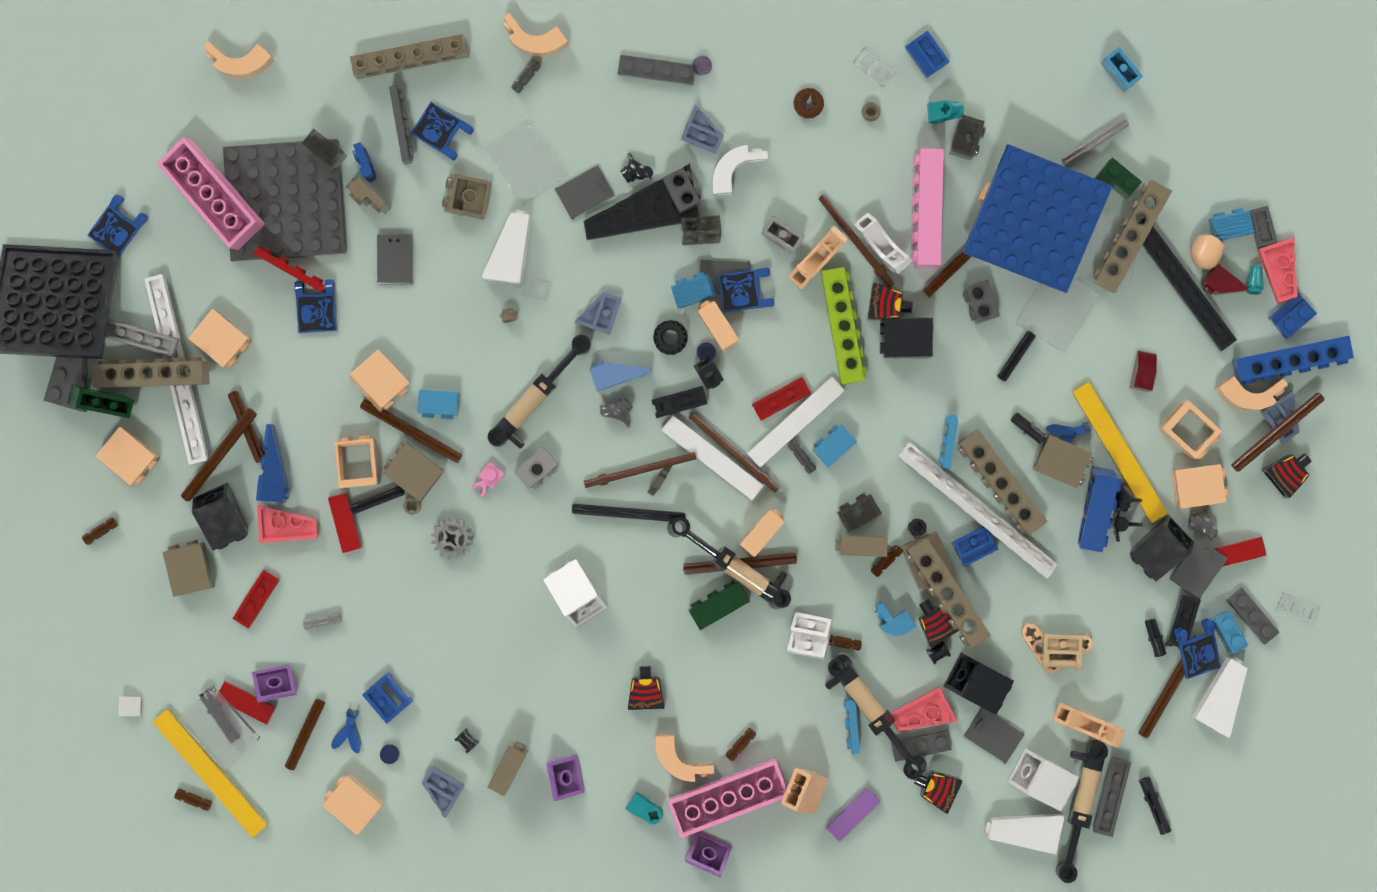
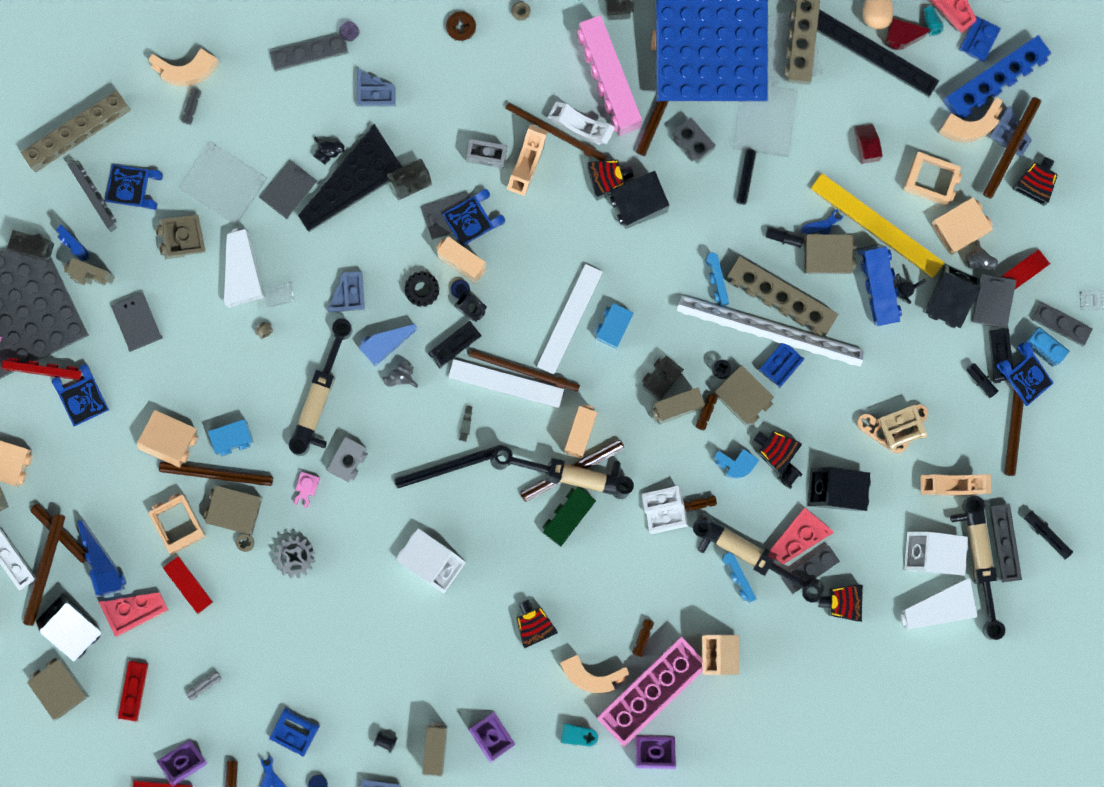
camera: 30 degrees left, 5 degrees down
black axle [349,486,405,514] -> none
reddish brown bar [584,452,696,488] -> none
dark grey brick [662,168,702,214] -> none
dark azure brick [671,272,717,308] -> none
white arch [712,145,768,196] -> none
red tile [752,377,811,421] -> none
dark grey axle [788,440,816,474] -> none
lime brick [820,267,867,385] -> none
medium lavender tile [826,788,881,842] -> none
dark tan brick [906,537,991,648] -> none
dark grey container [964,708,1025,764] -> none
black animal [1115,479,1143,512] -> none
white slope [1192,657,1248,738] -> none

